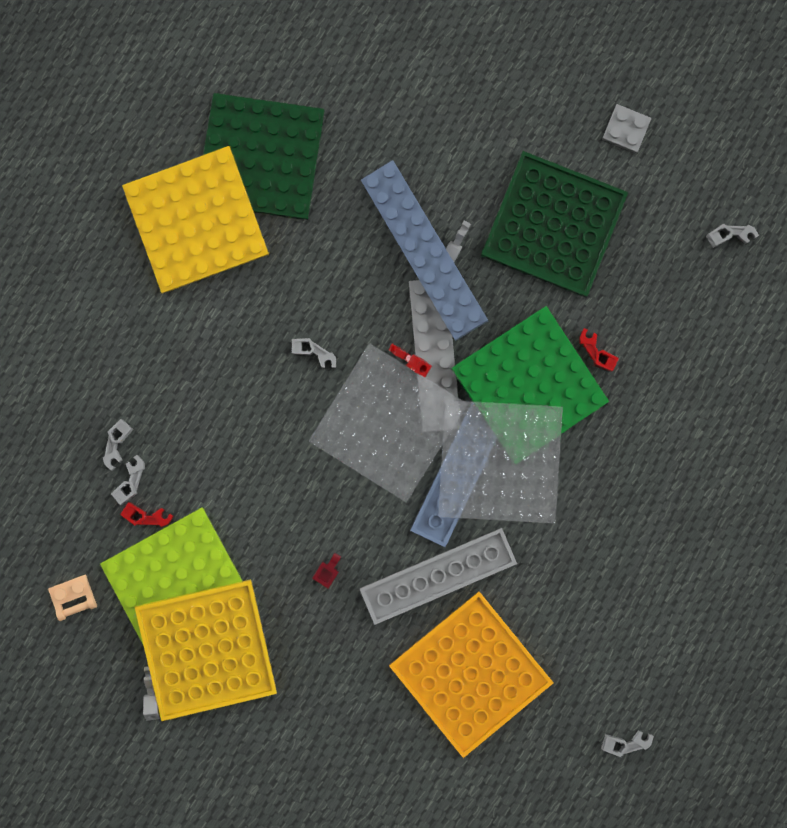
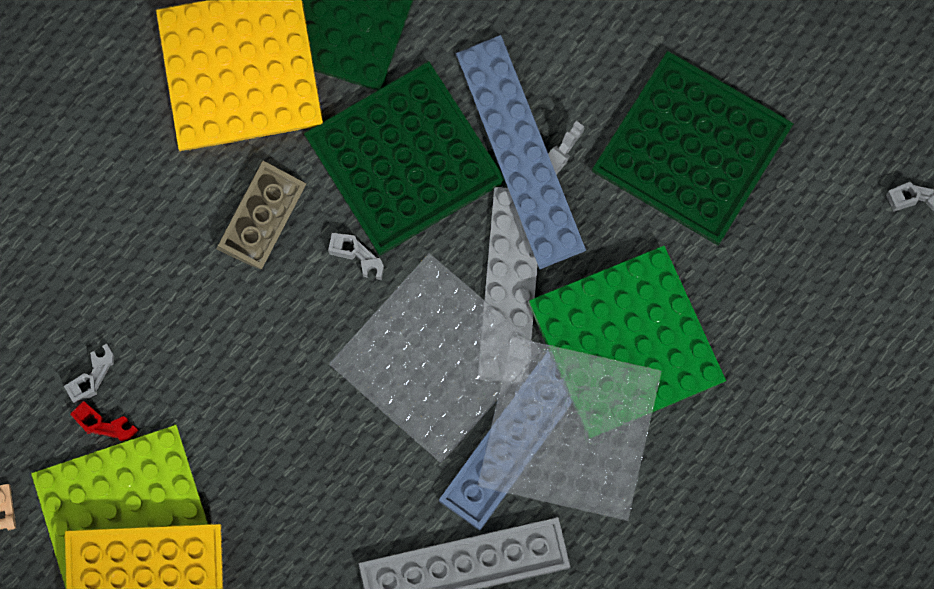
camera: 15 degrees right, 10 degrees down
light grey piece [103,419,133,471] -> none
dark red plate [312,553,341,589] -> none
red piece [389,344,432,377] -> none
red piece [579,328,619,372] -> none
light grey plate [602,104,651,154] -> none
none -> dark tan slope [216,161,306,270]
none -> dark green plate [304,61,505,256]

